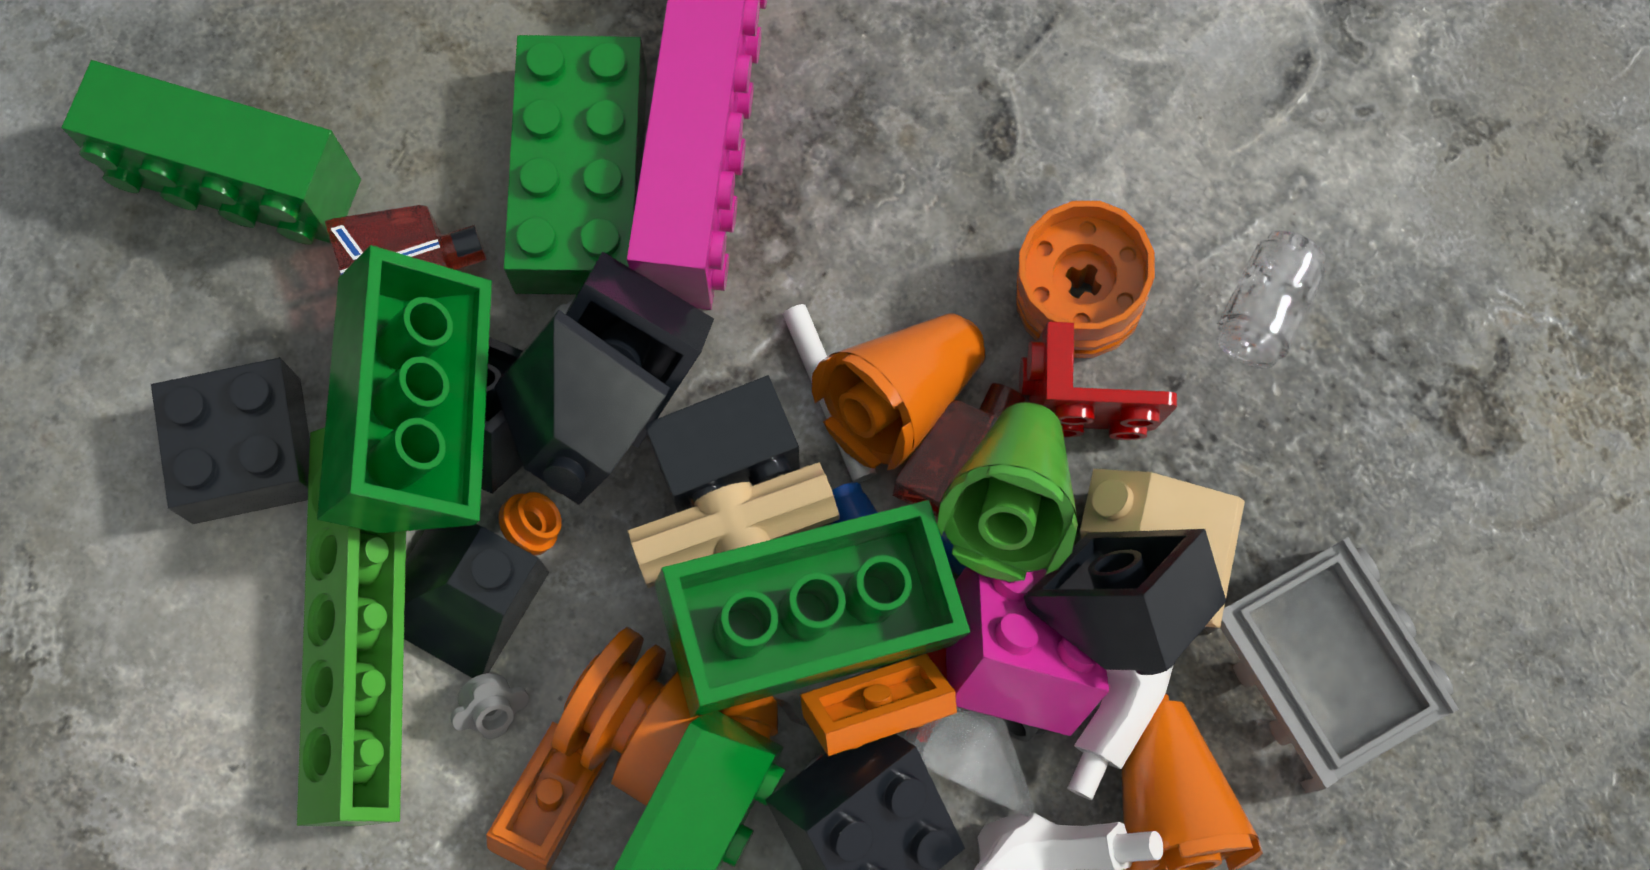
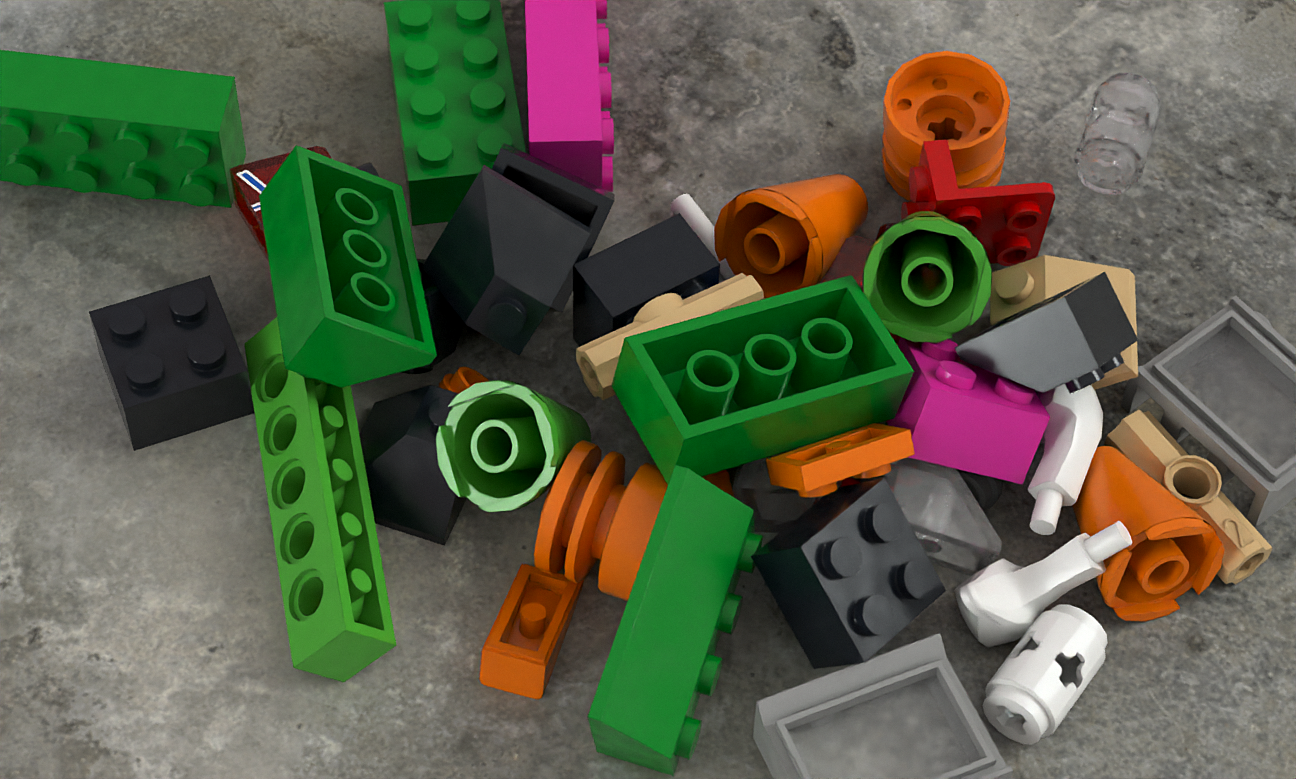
camera: 10 degrees left, 20 degrees down
light grey plate [450,673,529,739] -> none
none -> bright green cone [436,380,591,512]
none -> tan piece [1104,409,1272,585]

